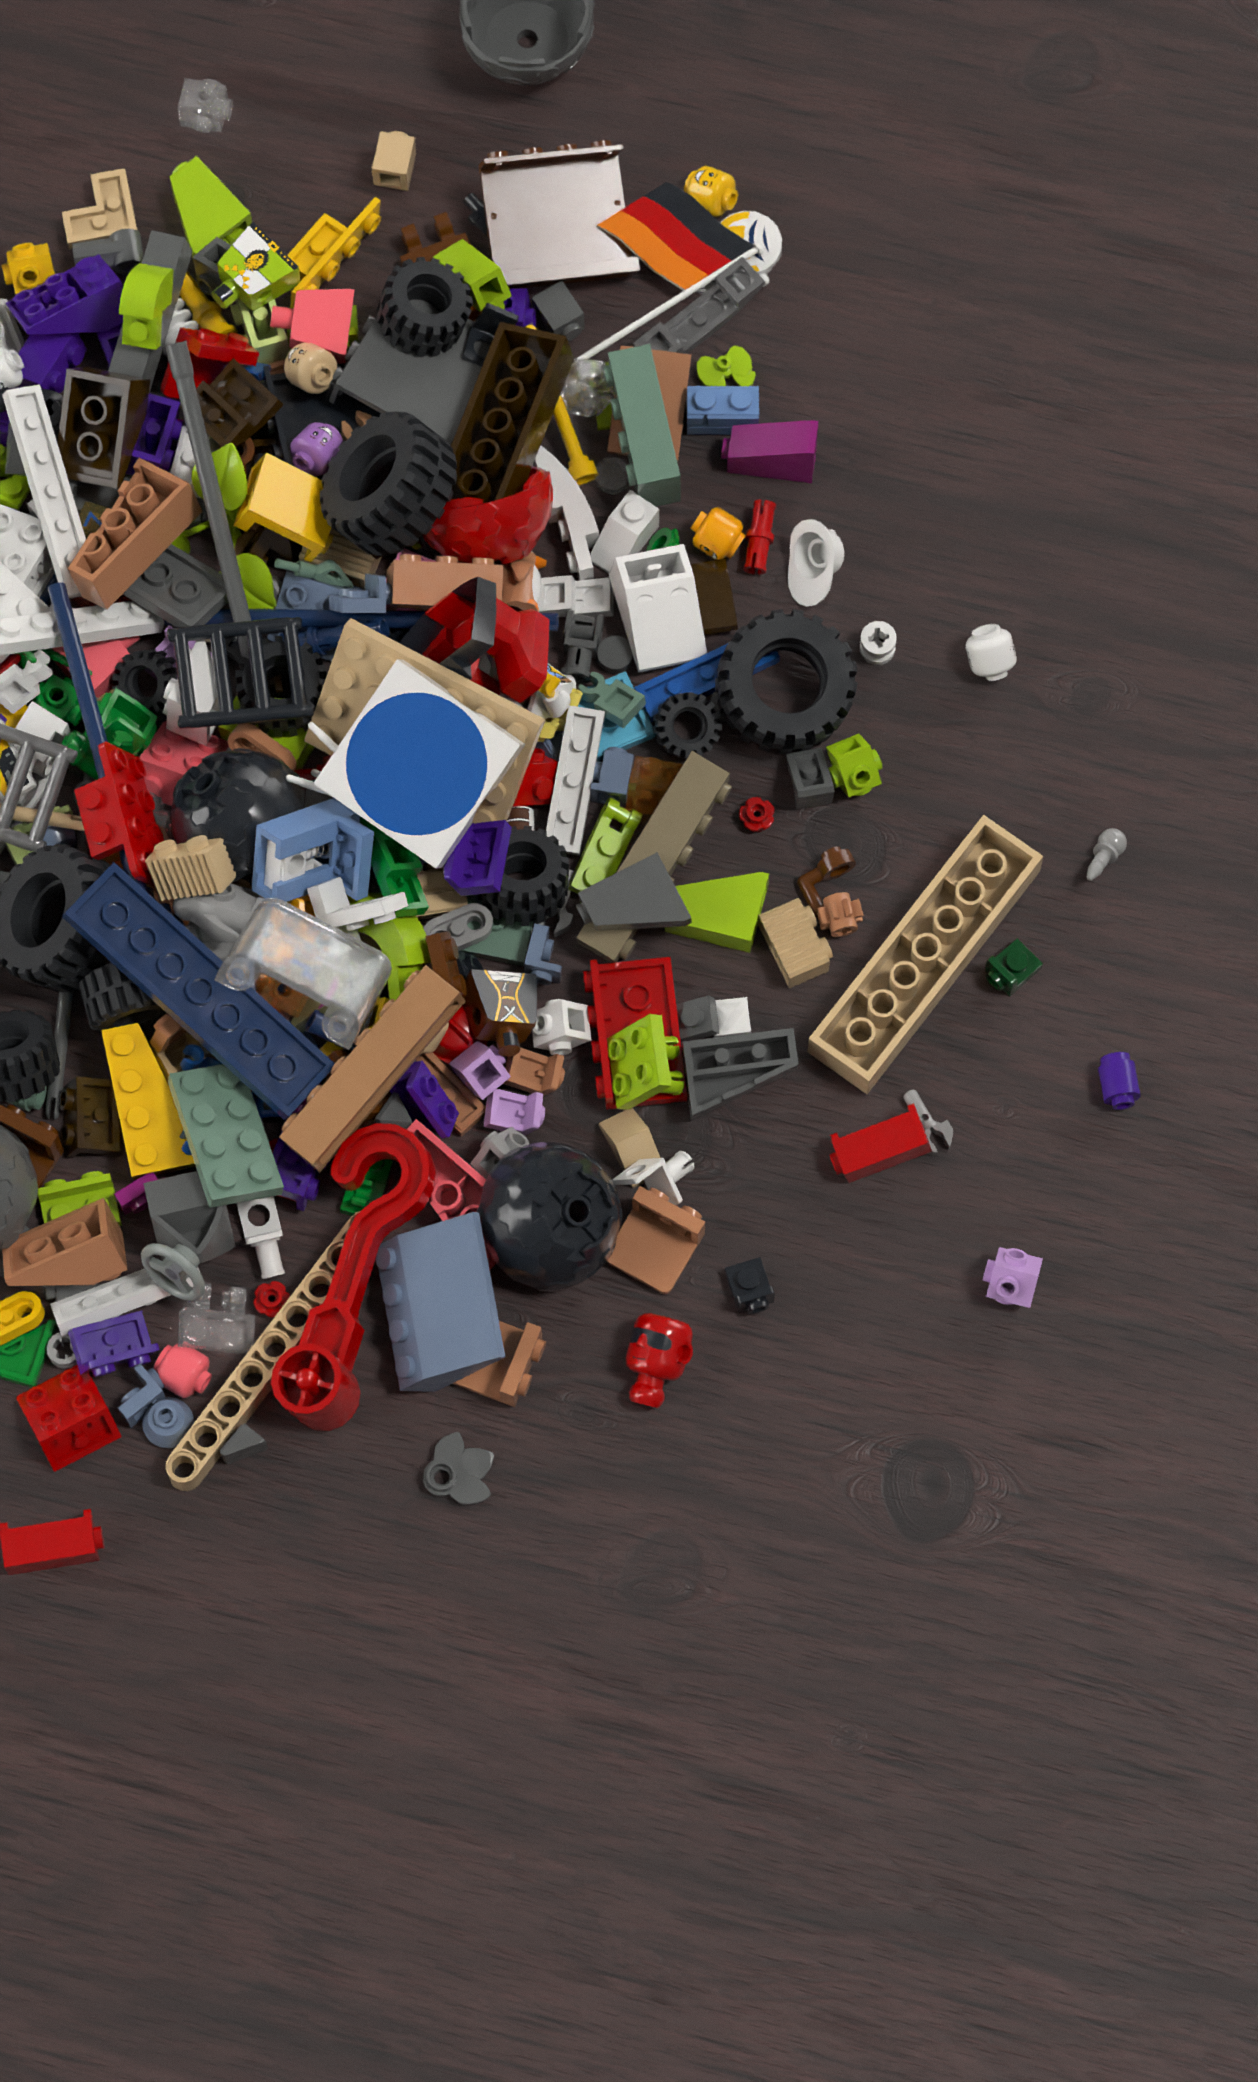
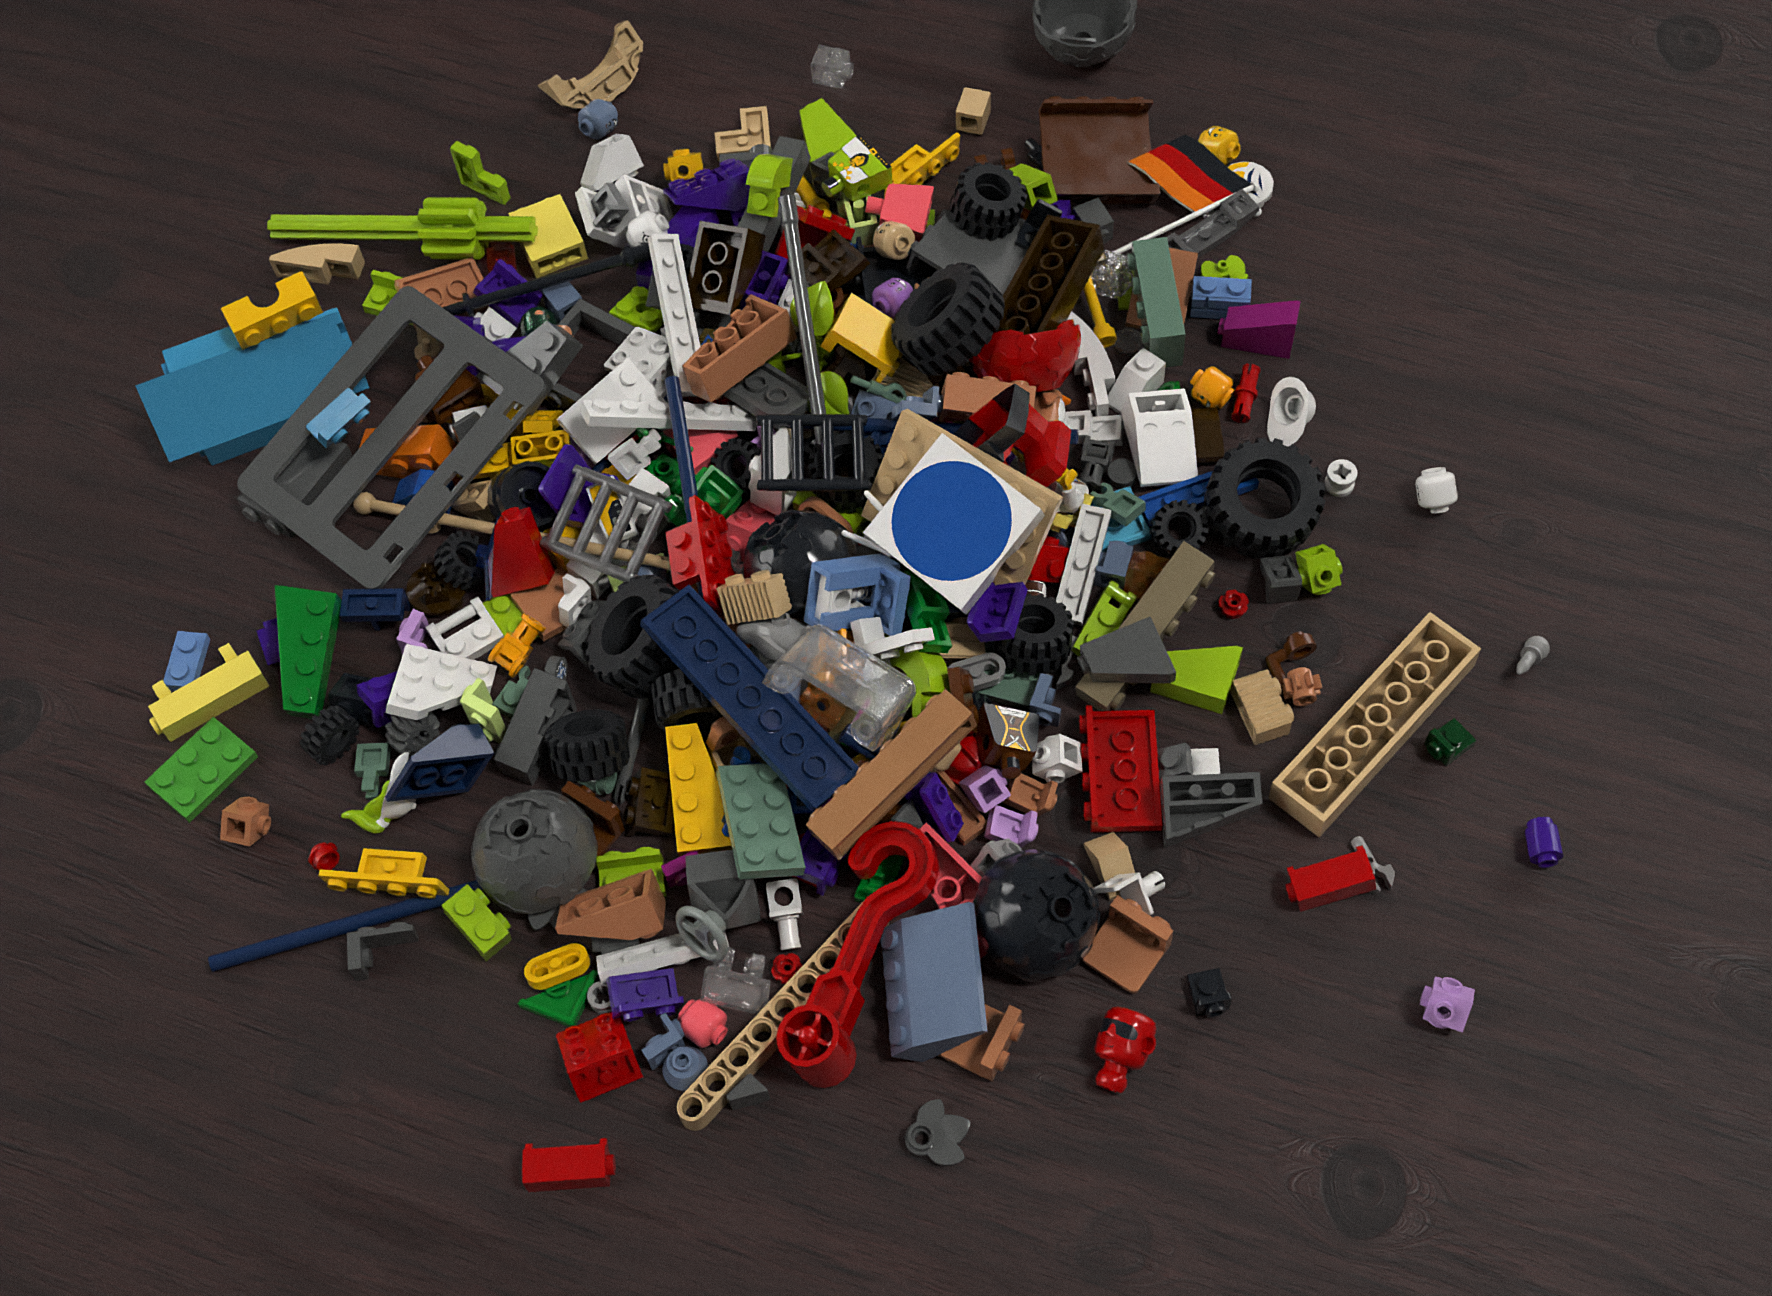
camera: 10 degrees right, 10 degrees down
lime plate [607,1014,684,1110] -> none

